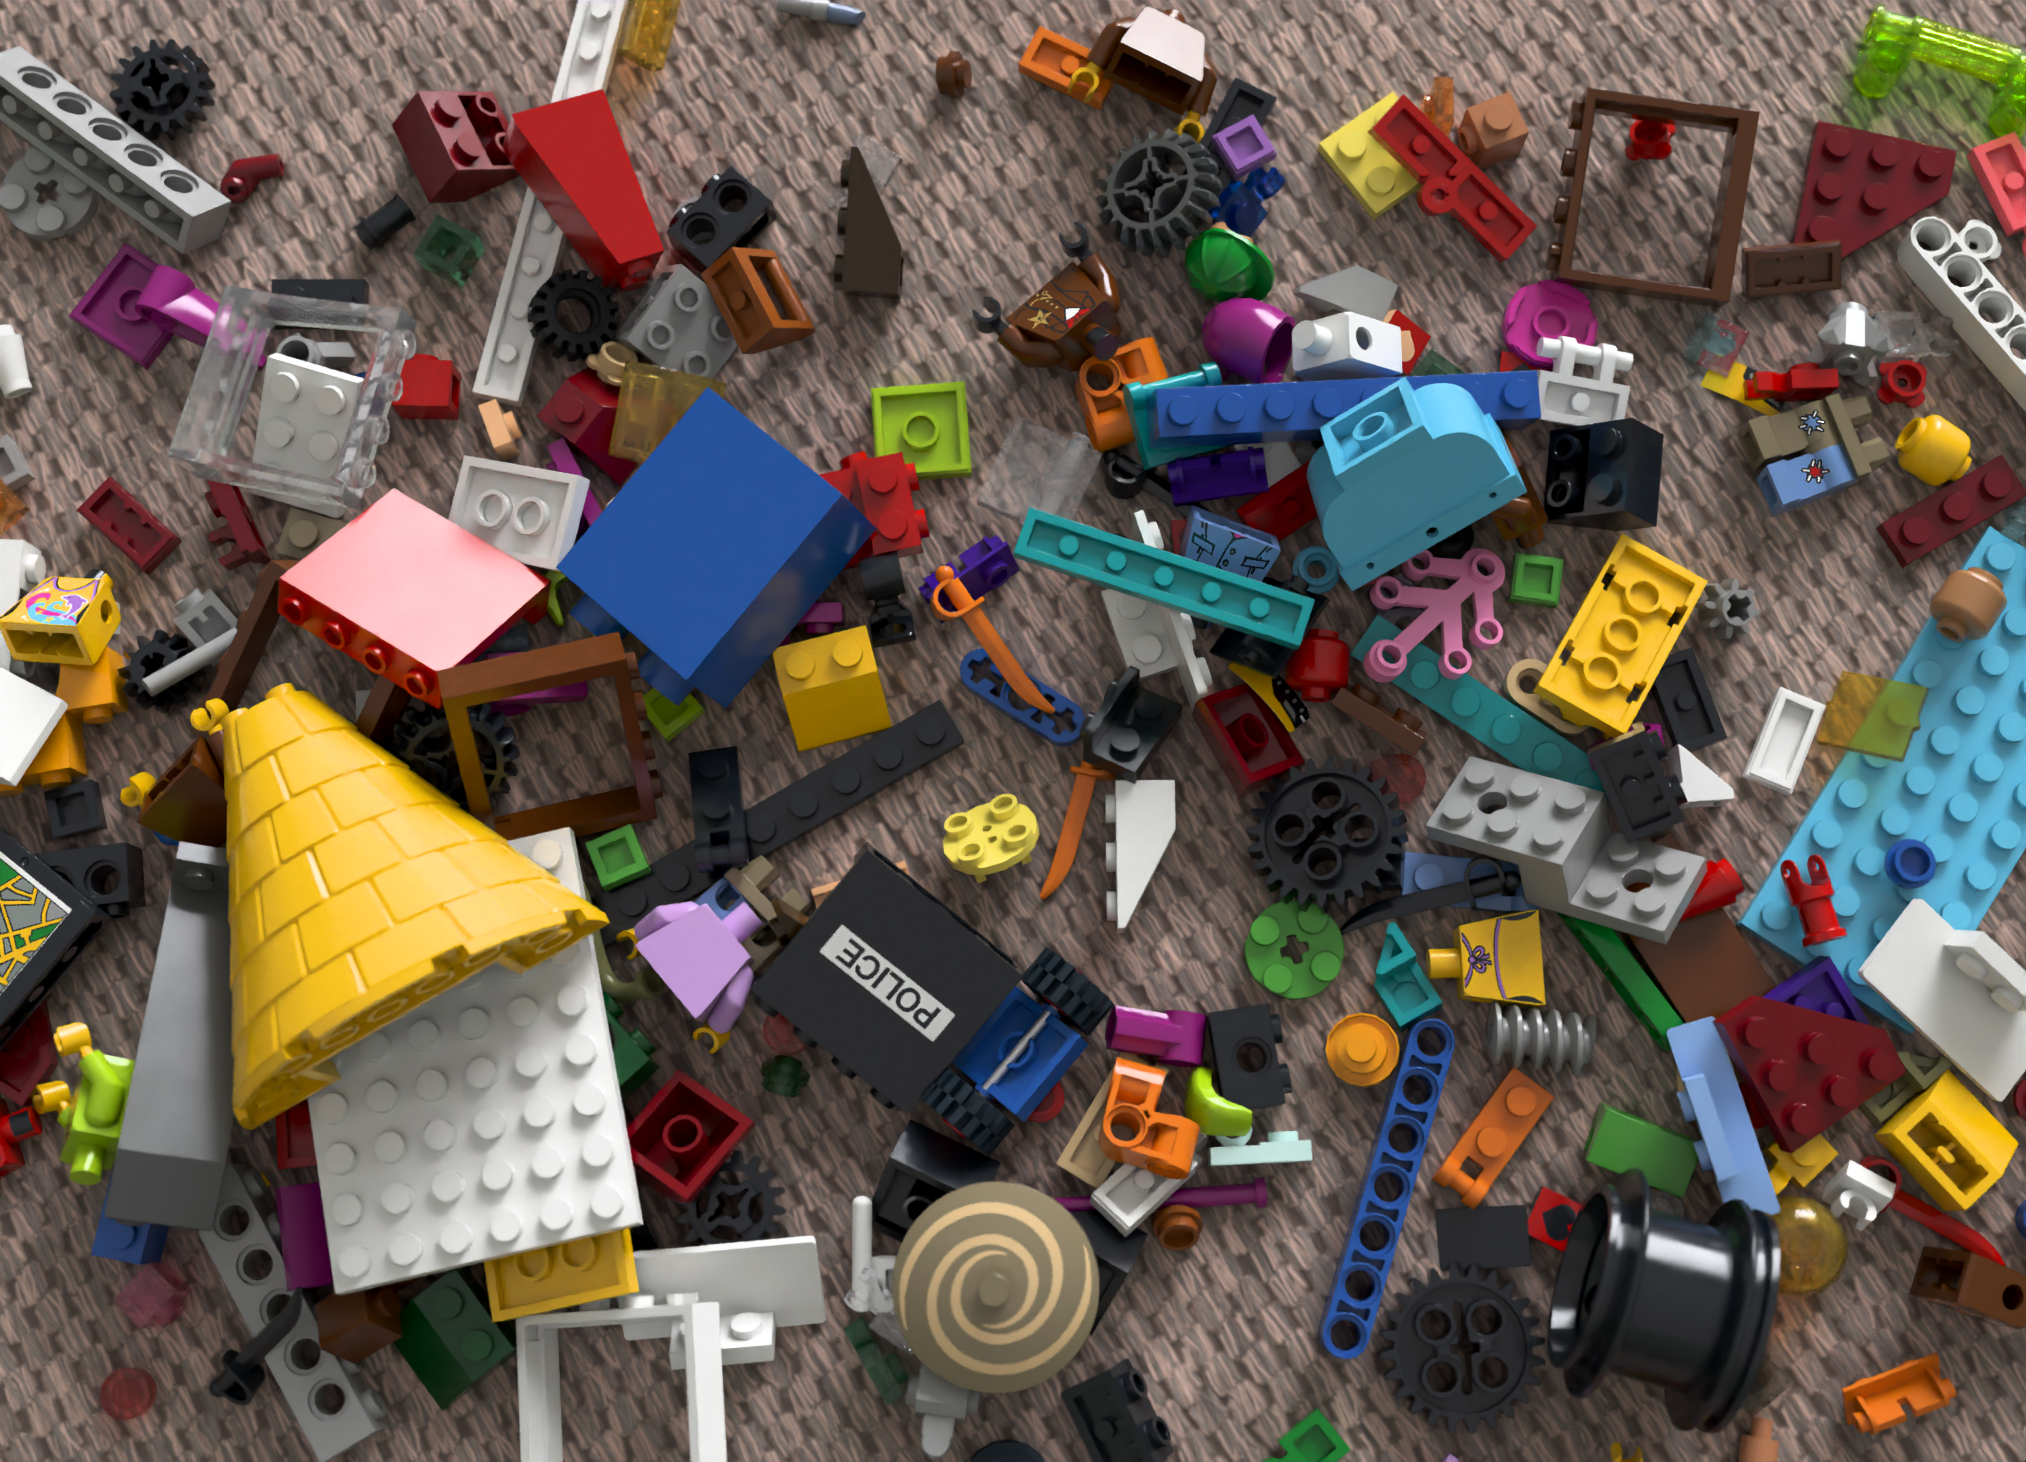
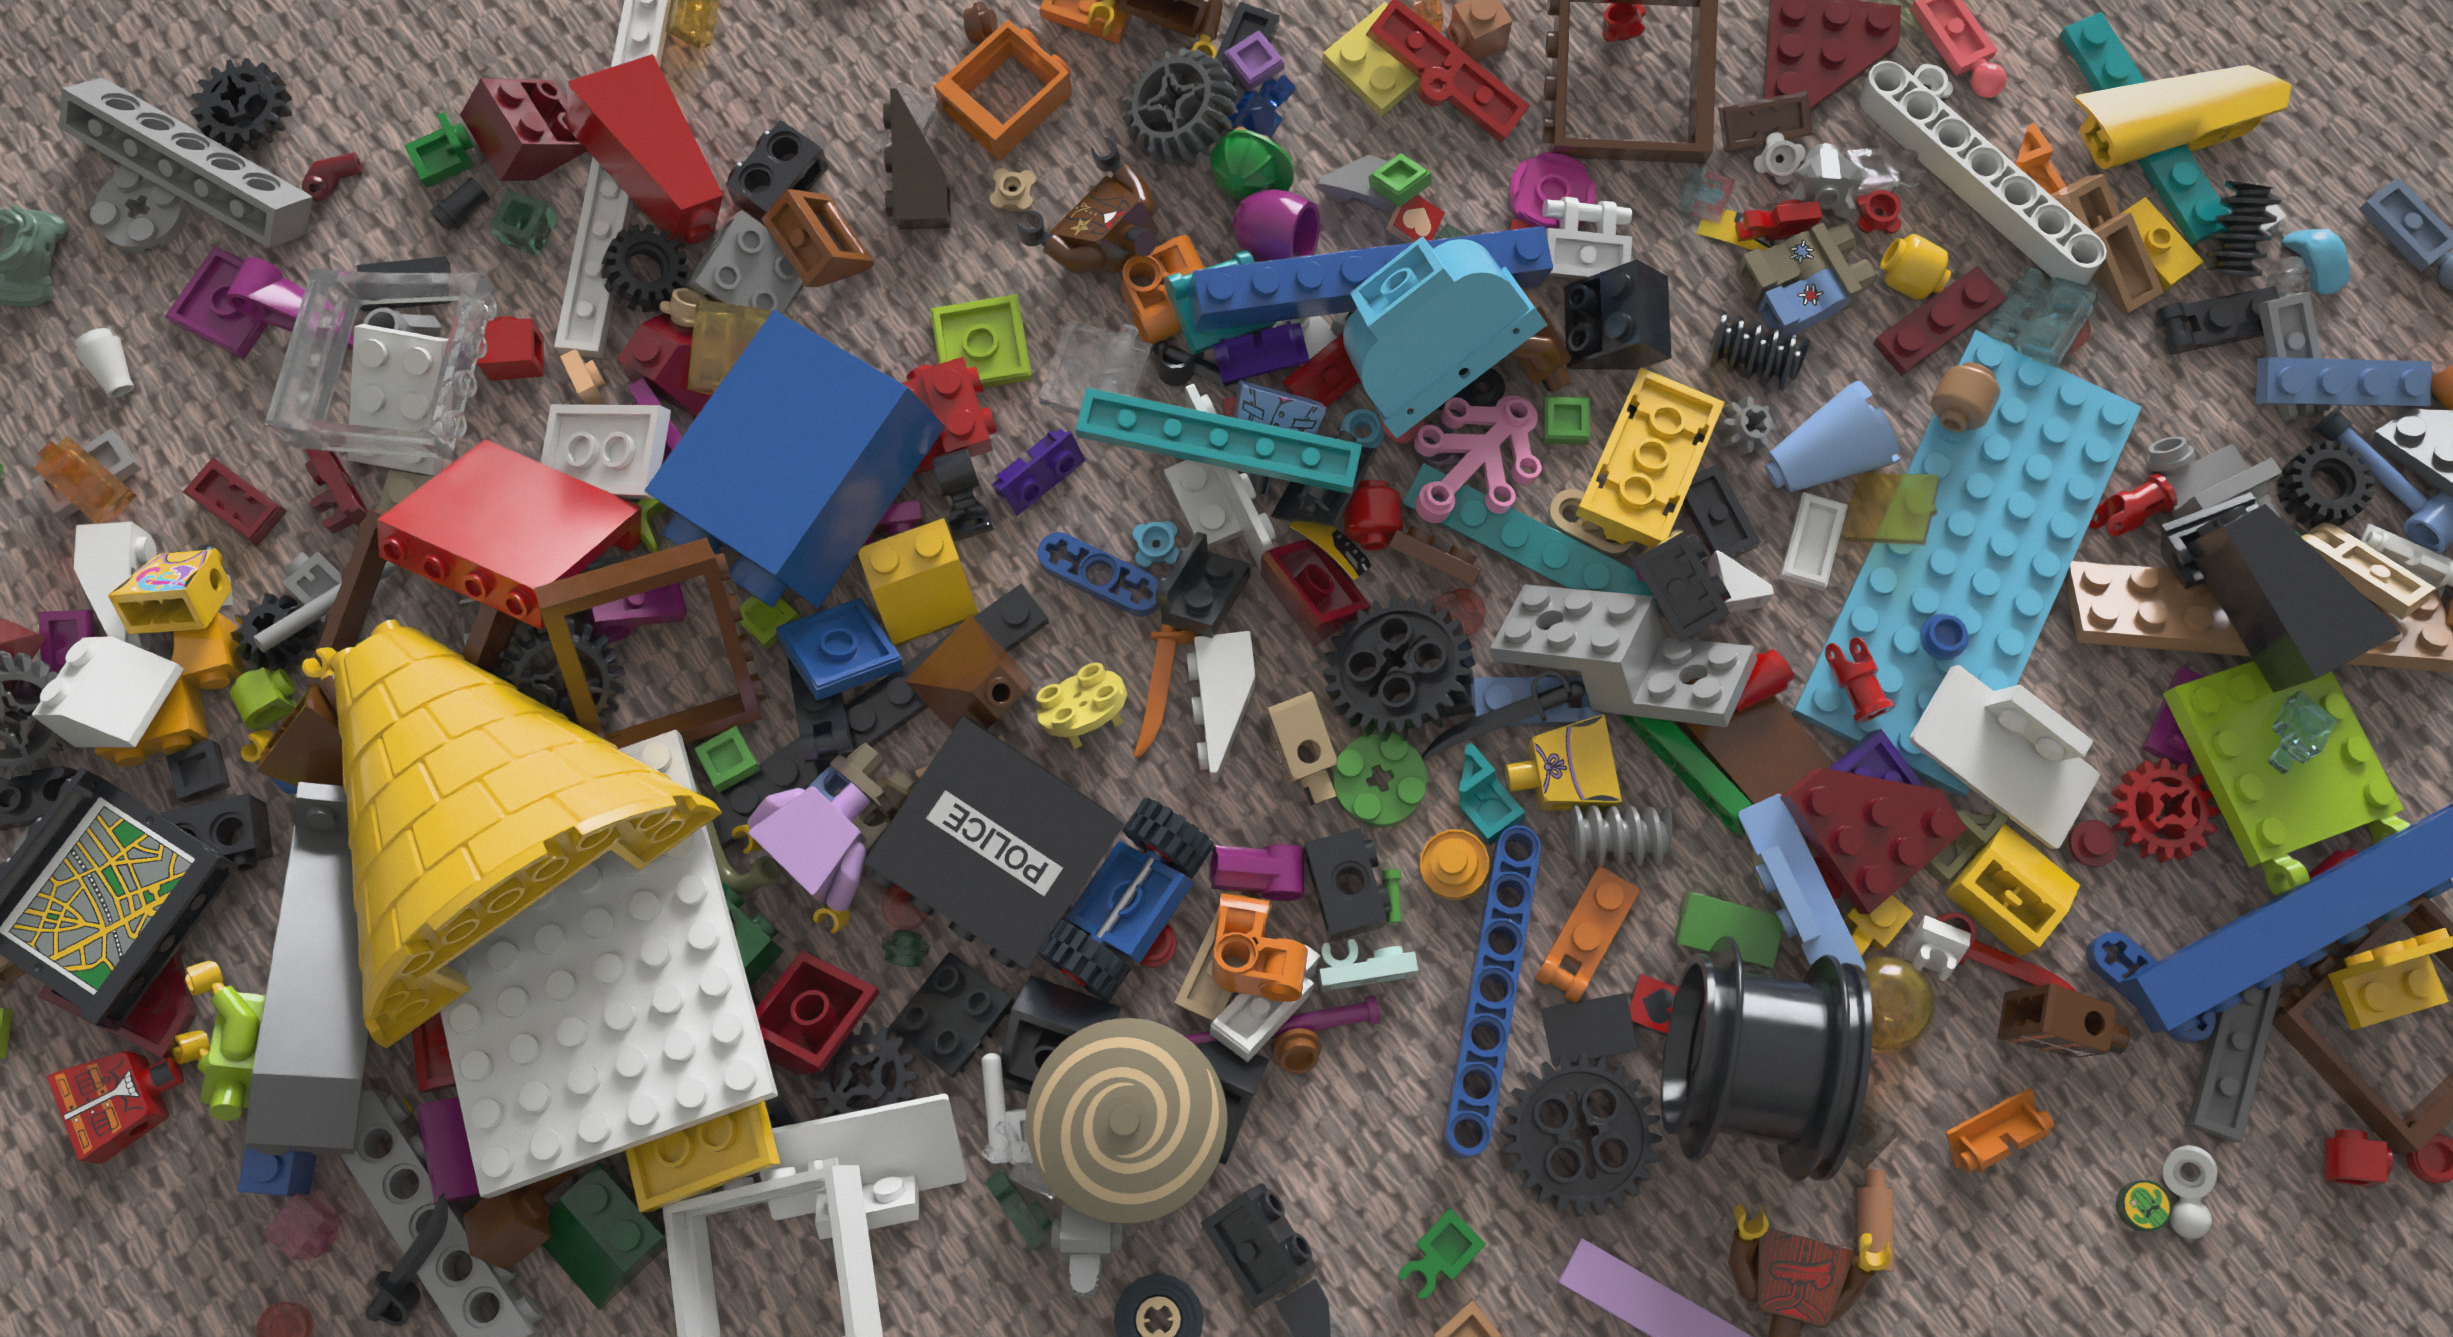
camera: 10 degrees left, 5 degrees down
orange sword [930,565,1055,714] -> none
lime hair [1184,1066,1252,1137] -> none
white torso [1292,312,1403,381] -> none
none -> lime plate [230,667,296,729]
none -> green bracket [404,112,474,188]
none -> blue tile [776,598,902,701]
none -> black hinge [888,951,1014,1078]
none -> reddish brown slope [904,616,1034,731]
none -> orange window [934,20,1072,161]
none -> tan plate [990,168,1036,211]
none -> medium azure plate [1132,521,1179,568]
none -> tan torso [1261,691,1338,806]
none -> bright green tile [1369,153,1432,207]
none -> bright green piece [1382,869,1401,923]
none -> black piece [1708,310,1810,391]
none -> white plate [1753,132,1806,185]
none -> light blue cone [1764,381,1900,492]

